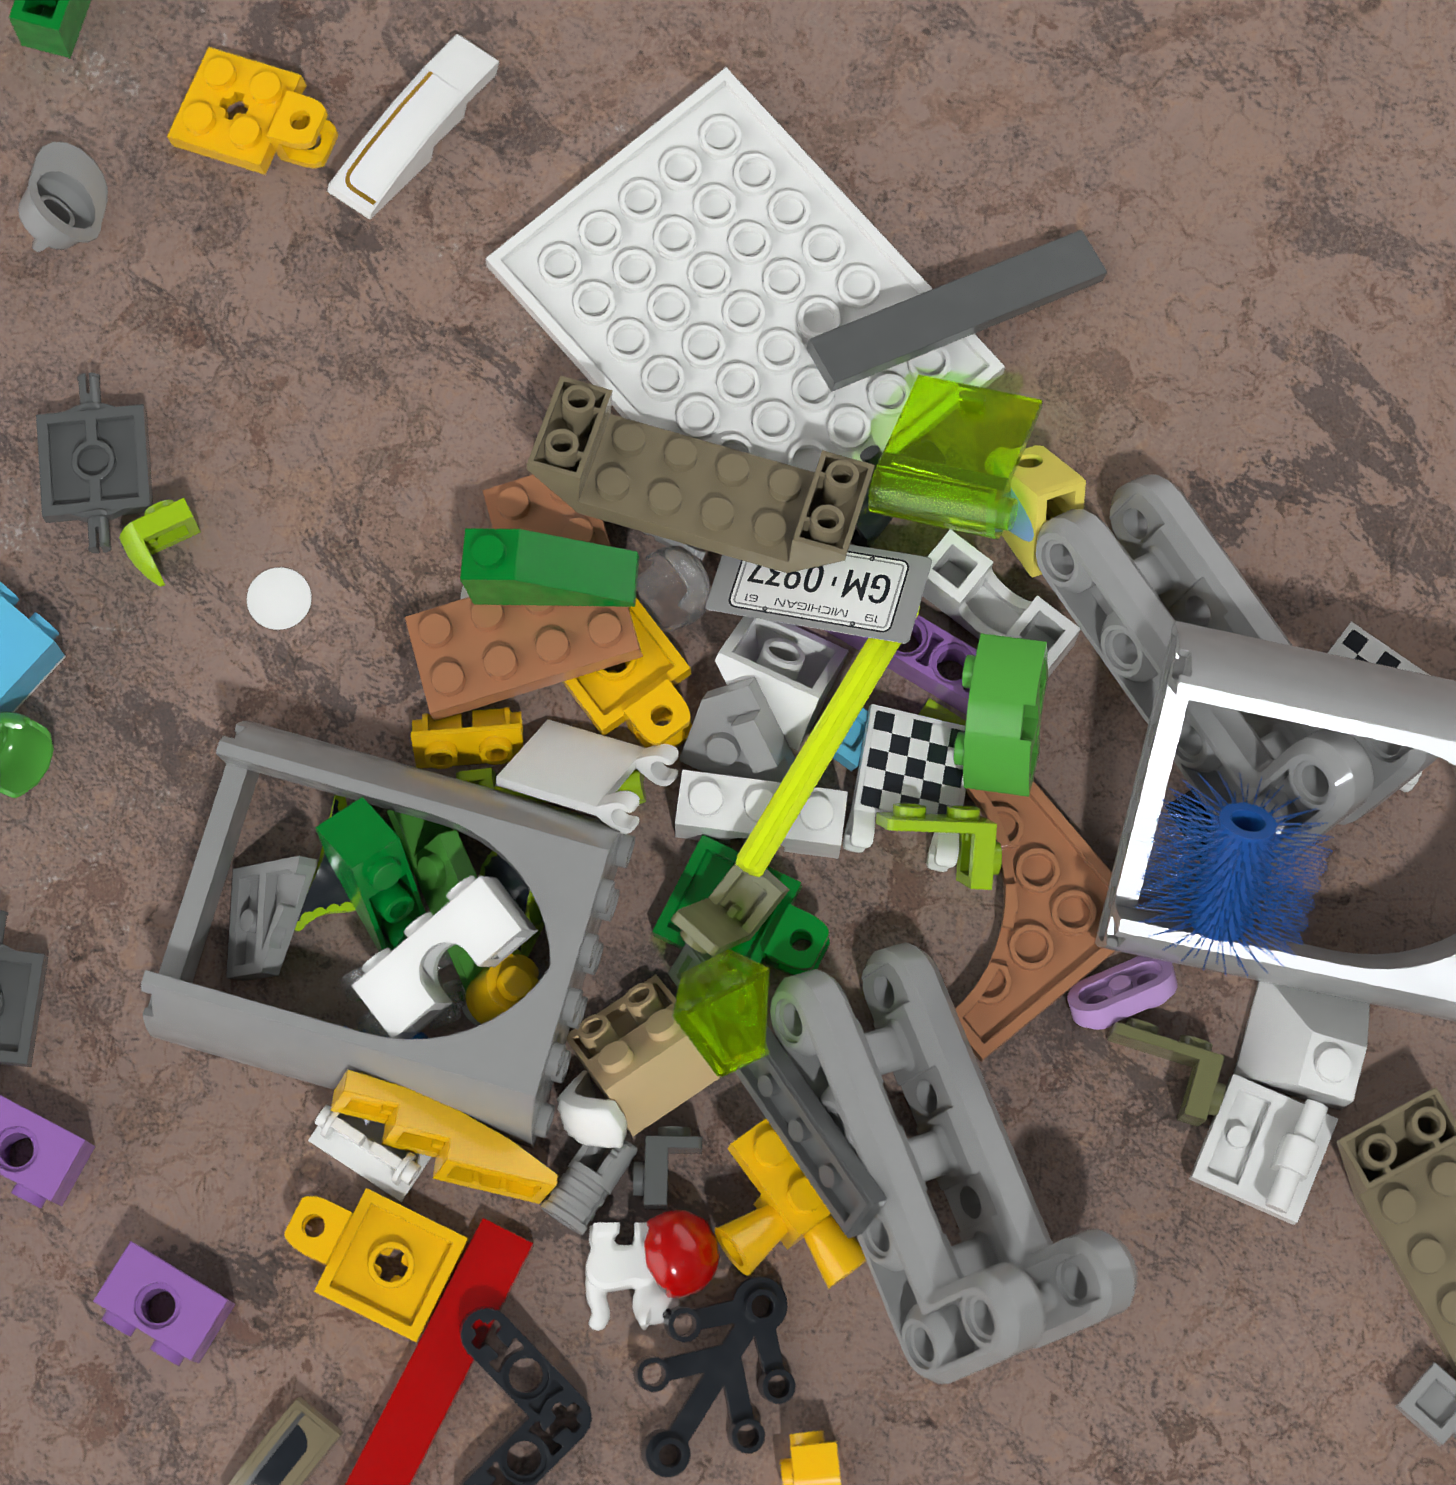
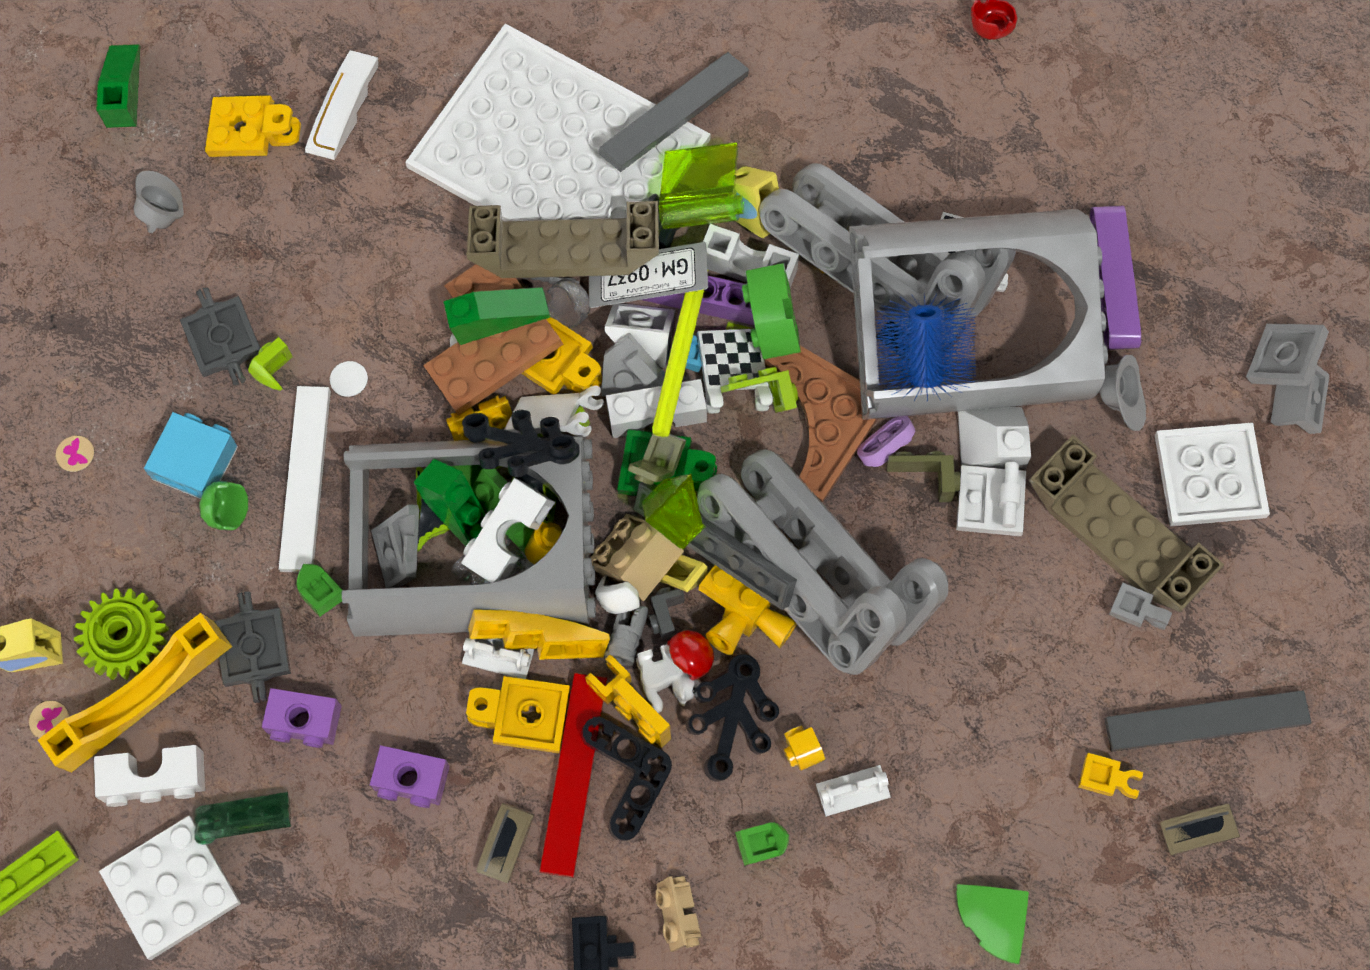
camera: 15 degrees left, 5 degrees down
none -> white tile [279,386,331,573]
none -> bright green plate [296,564,342,617]
none -> black plant [462,410,580,477]
none -> yellow plate [585,655,671,748]
none -> light yellow slope [660,555,707,592]

